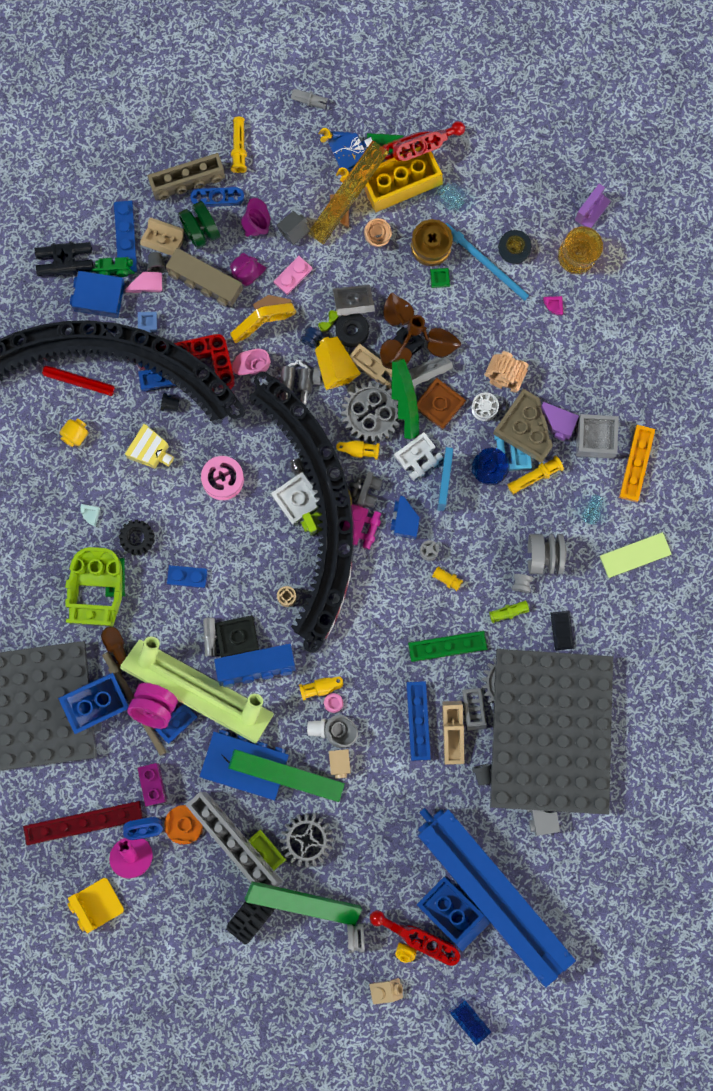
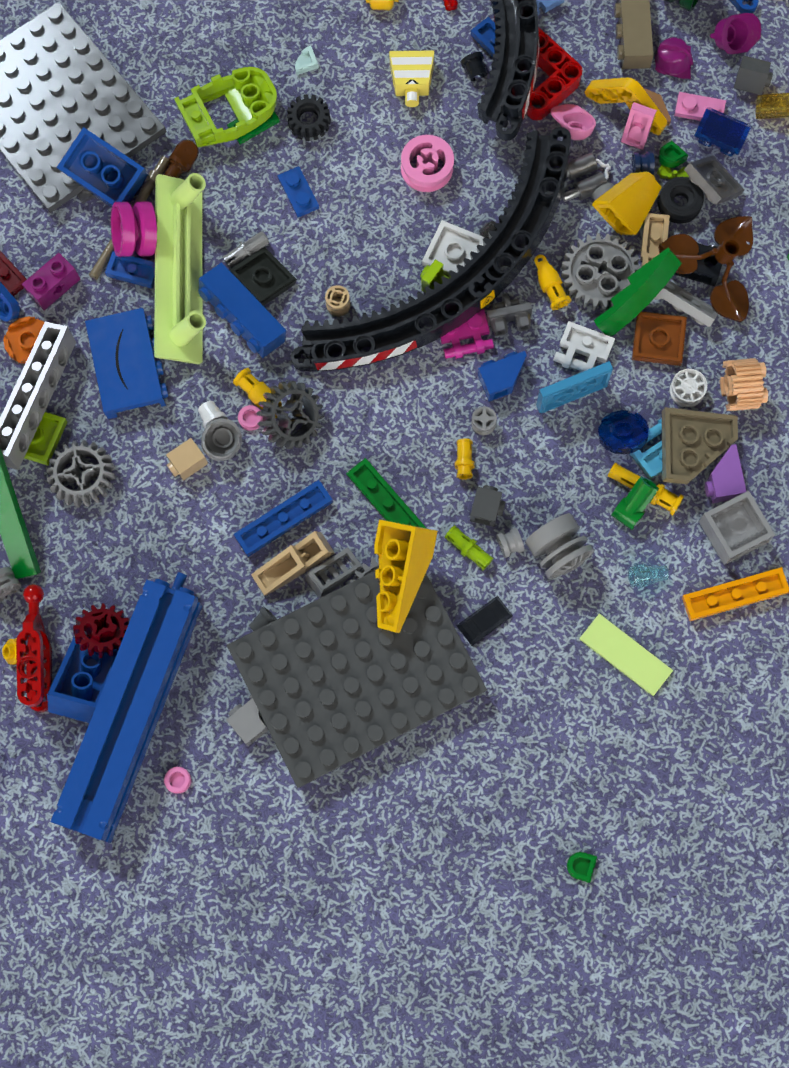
camera: 65 degrees right, 5 degrees down
green tile [228,749,345,802] -> none
none -> dark red gear [73,603,129,658]
none -> bright pink tile [164,767,191,794]
none -> dark grey gear [256,381,325,449]
none -> yellow wedge [374,520,438,633]
none -> dark grey brick [470,485,506,527]
none -> green piece [611,476,659,530]
none -> bright pink plate [621,102,657,150]
none -> green tile [658,141,688,168]
none -> clear blue brick [694,107,753,157]

